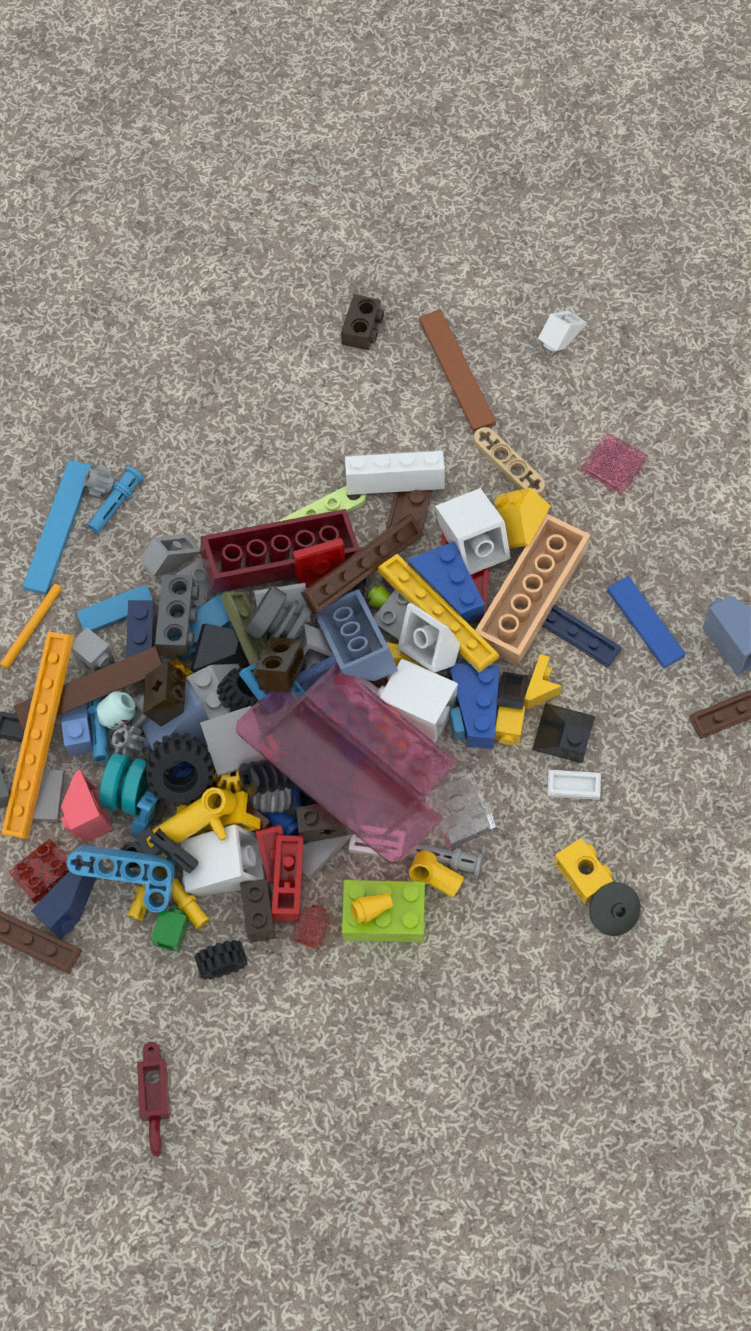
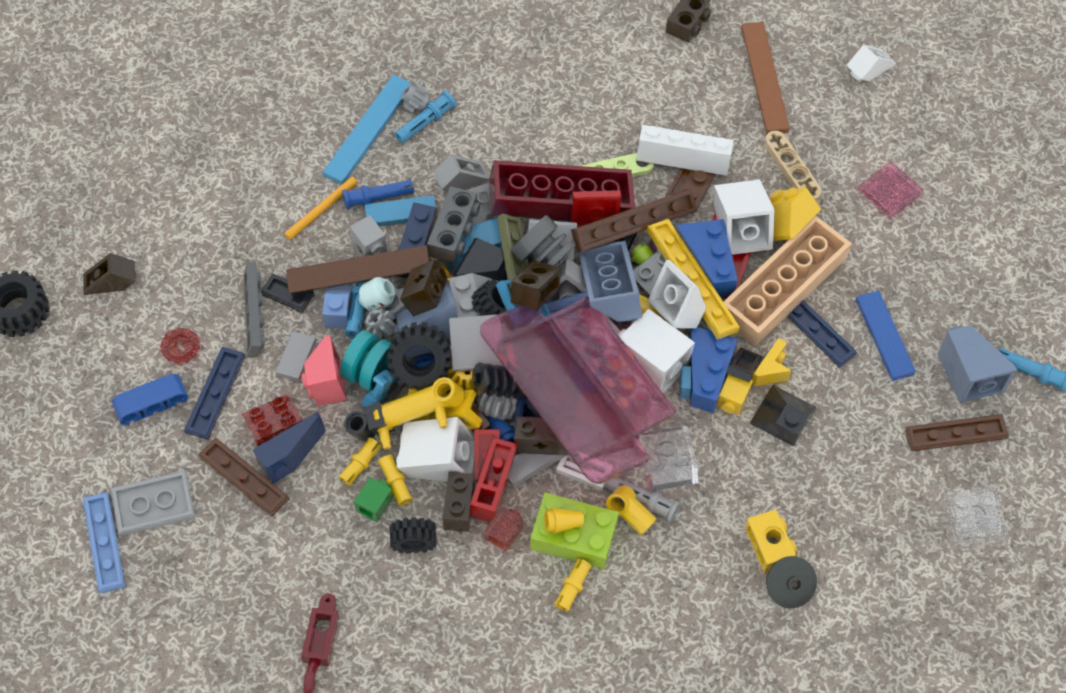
camera: 10 degrees right, 5 degrees down
light orange tile [1,632,74,840] -> none
dark azure beam [67,845,175,912] -> none
black axle [148,828,199,873] -> none
white tile [547,770,601,800] -> none
none -> blue pin [342,179,414,210]
none -> yellow pin [554,559,592,612]

